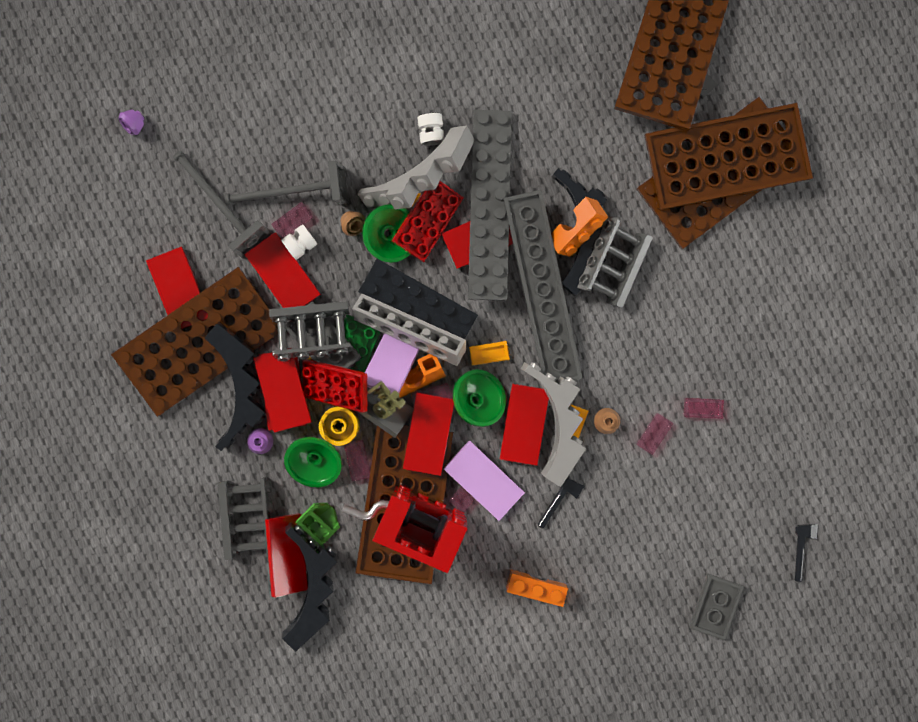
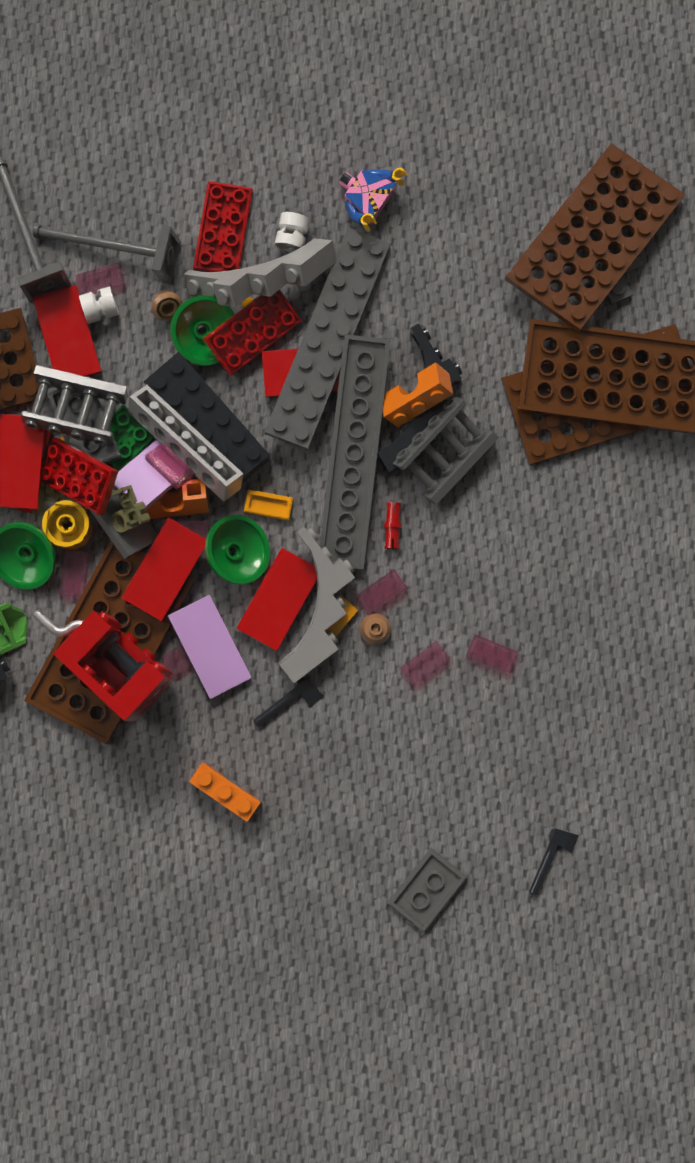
camera: 20 degrees right, 5 degrees down
none -> clear pink tile [145,443,194,490]
none -> red tile [193,181,253,272]
none -> torso [338,168,408,232]
none -> clear pink tile [356,569,407,615]
none -> red pin [384,502,402,550]

